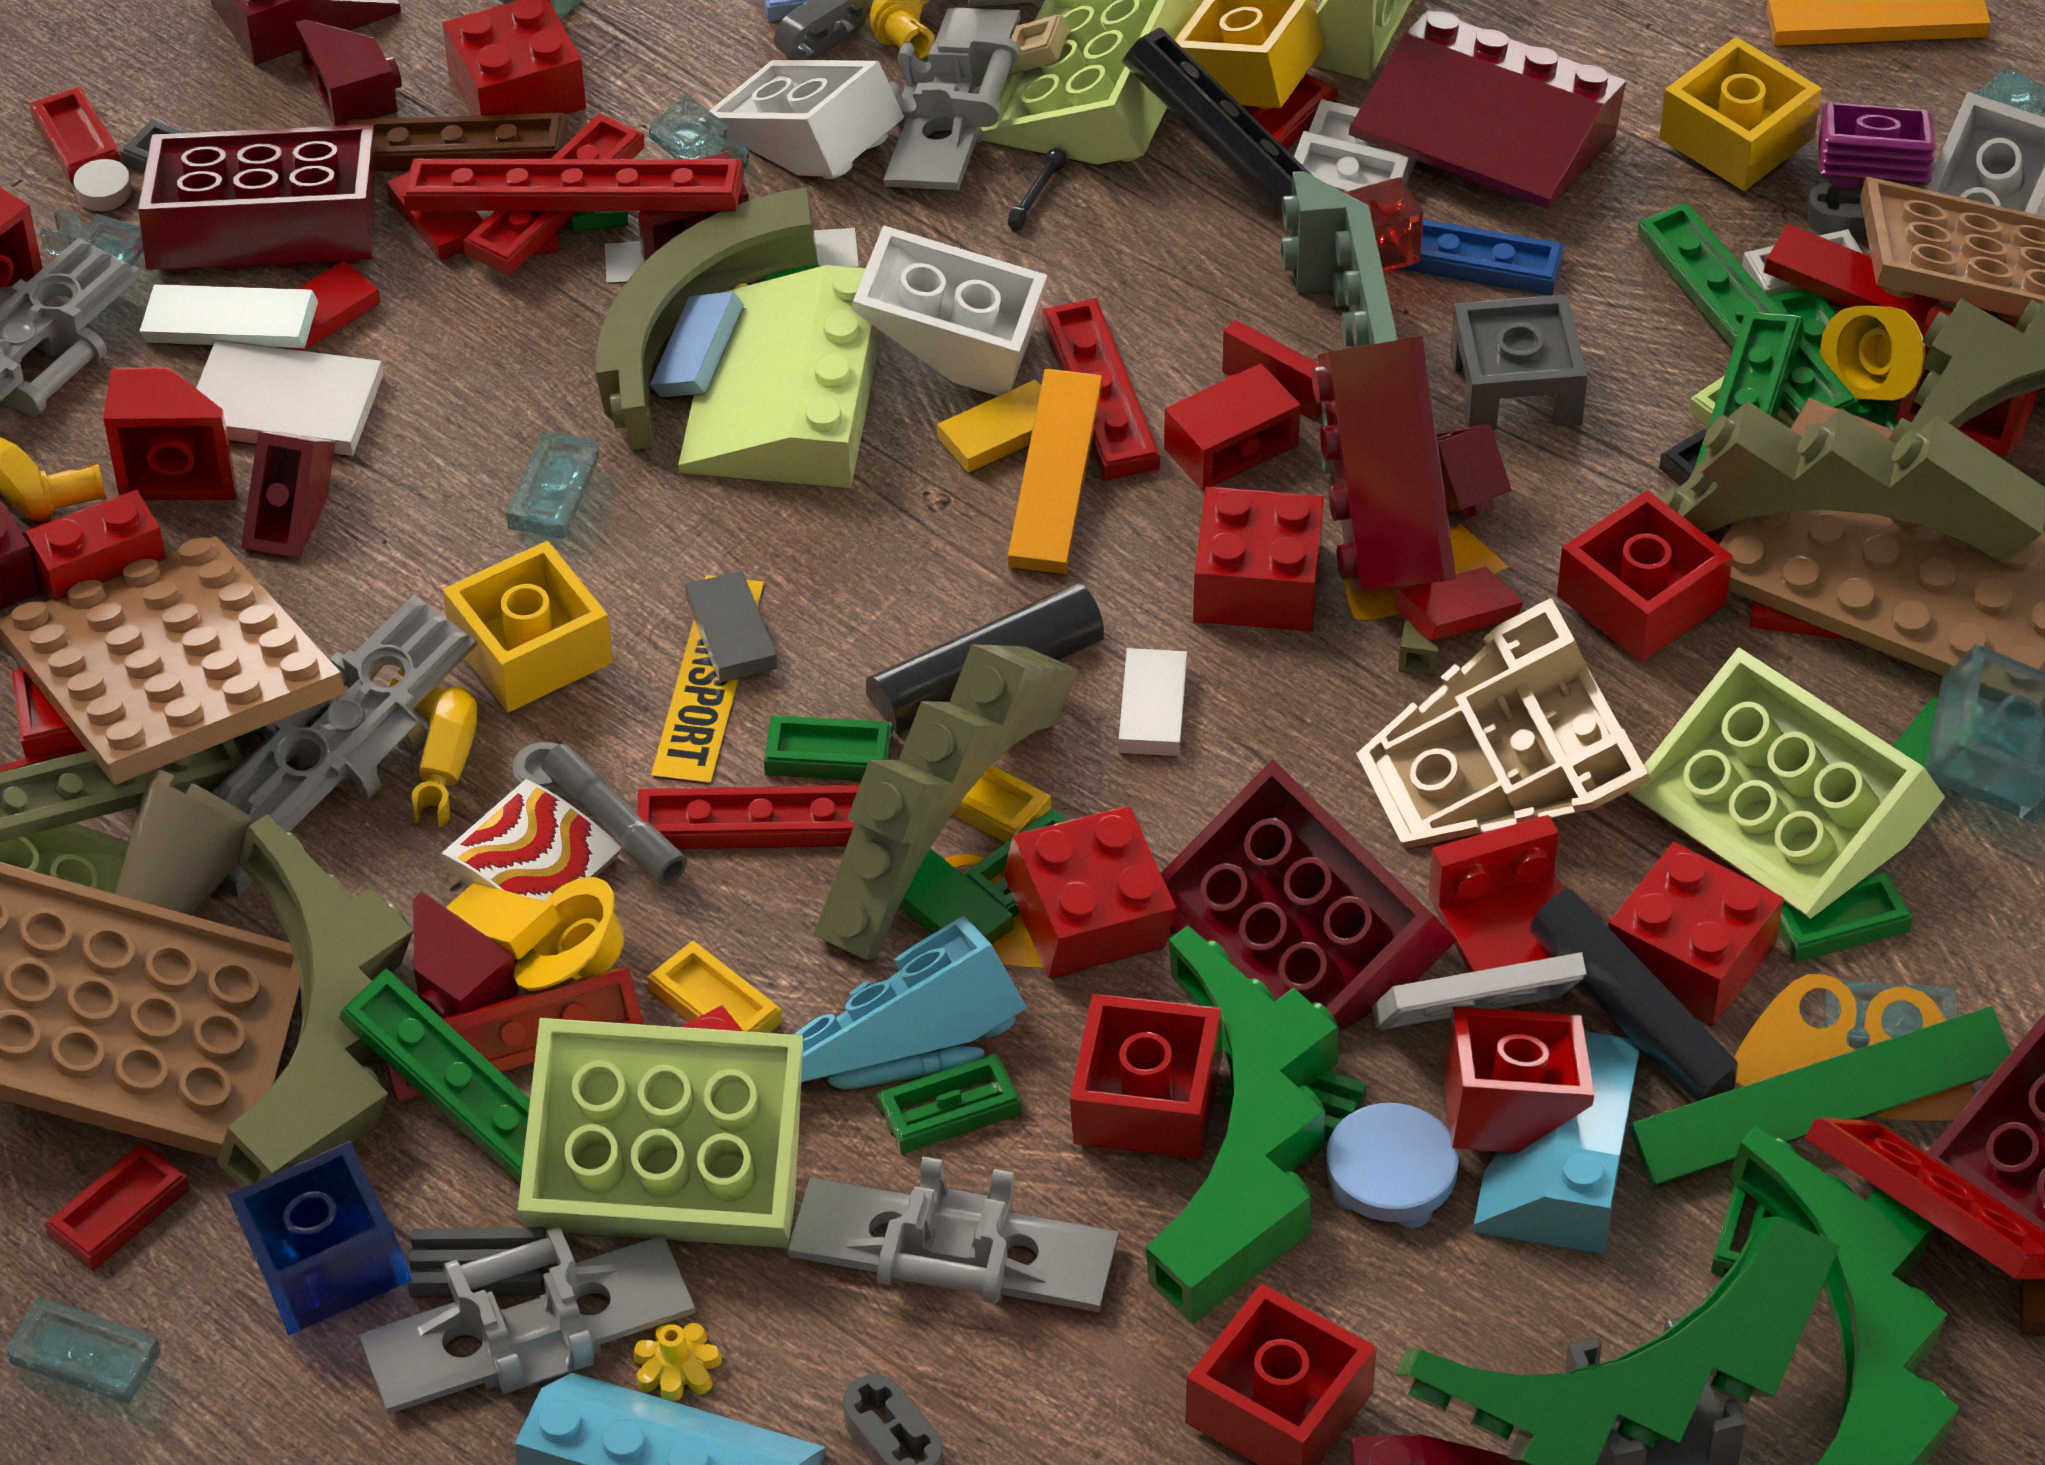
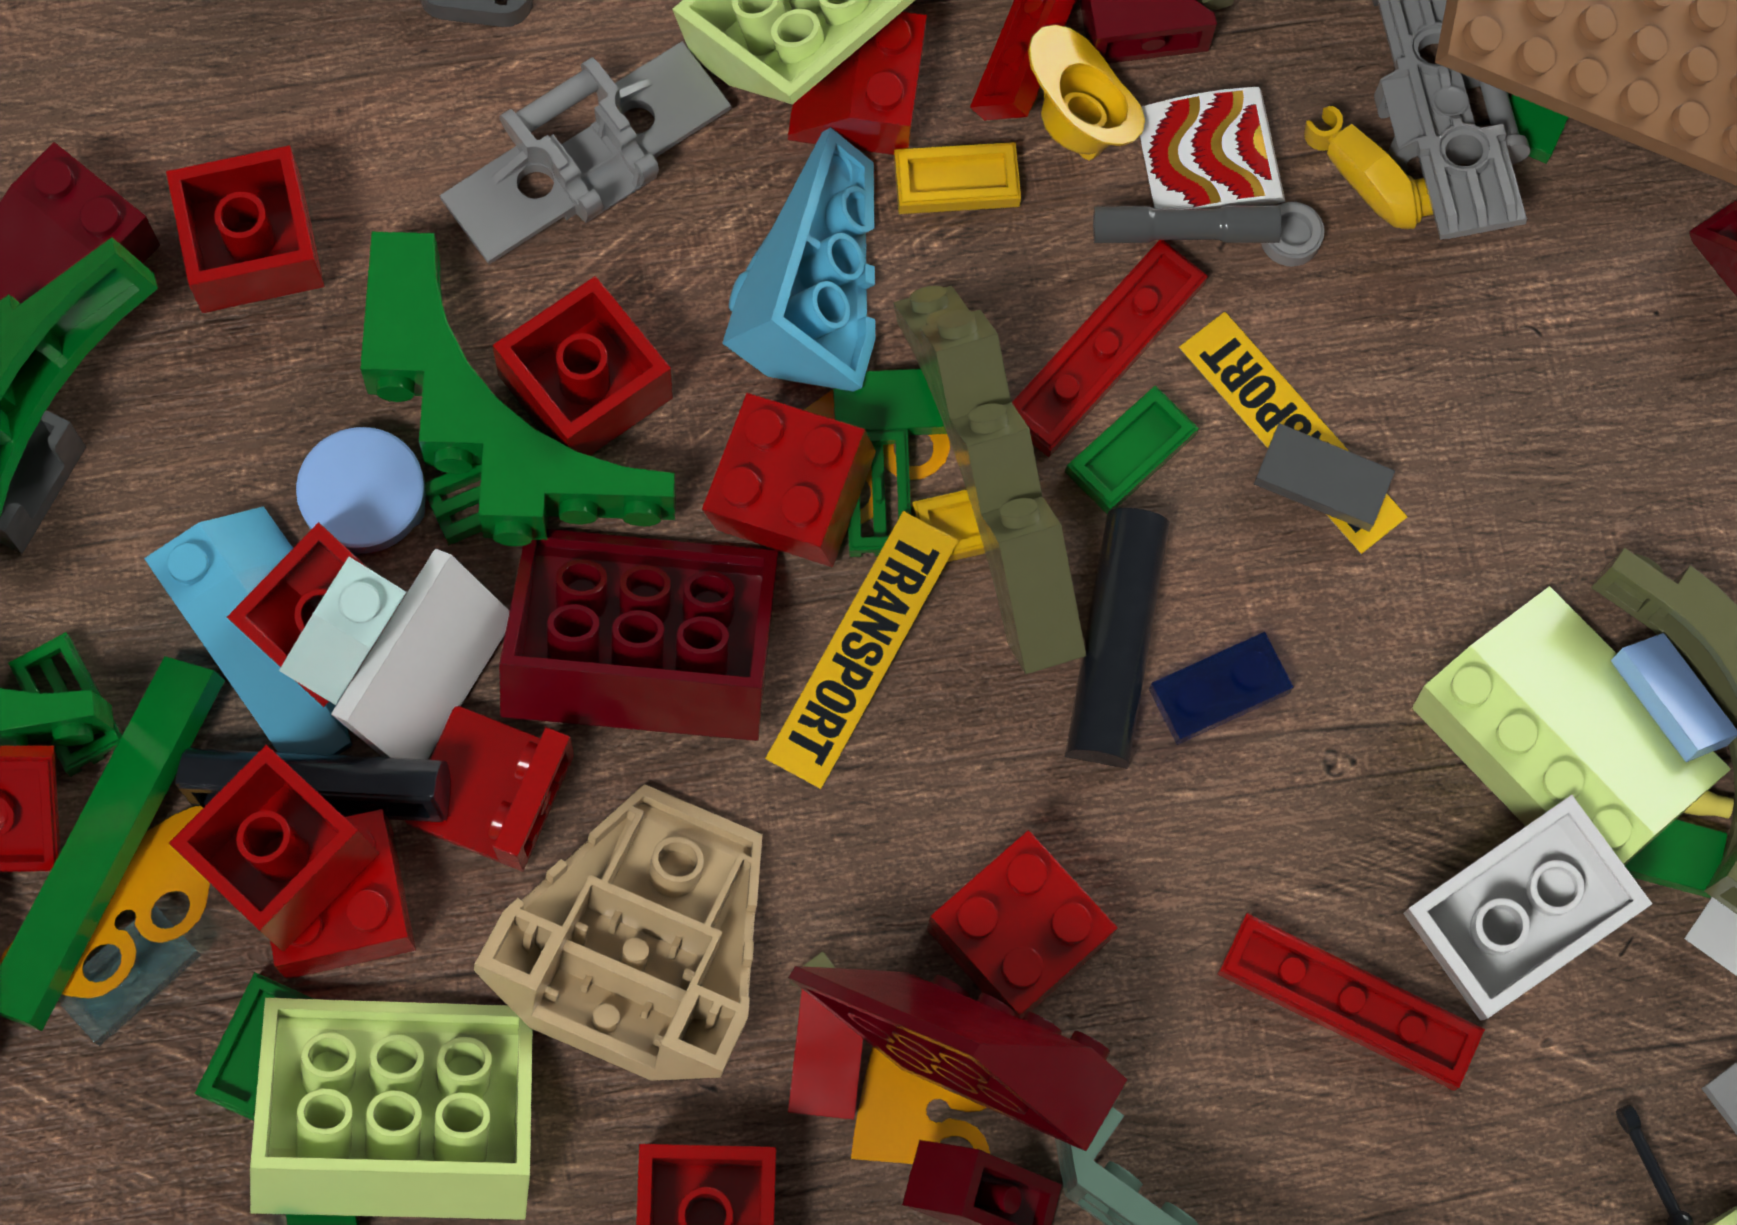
camera: 125 degrees right, 25 degrees up
yellow brick [442,540,613,713] -> none
yellow tile [446,883,561,960] -> none
clear light blue plate [506,431,600,539] -> none
green tile [877,1053,1021,1155] -> none
yellow tile [937,380,1041,473] -> none
light orange tile [1008,369,1102,575] -> none
white tile [1118,648,1187,756] -> none
red brick [1164,363,1301,491] -> none
red tile [1222,320,1323,421] -> none
none -> red brick [169,745,379,952]
none -> light aqua slope [279,557,406,705]
none -> yellow sticker [765,511,959,789]
none -> clear blue plate [1149,632,1294,745]

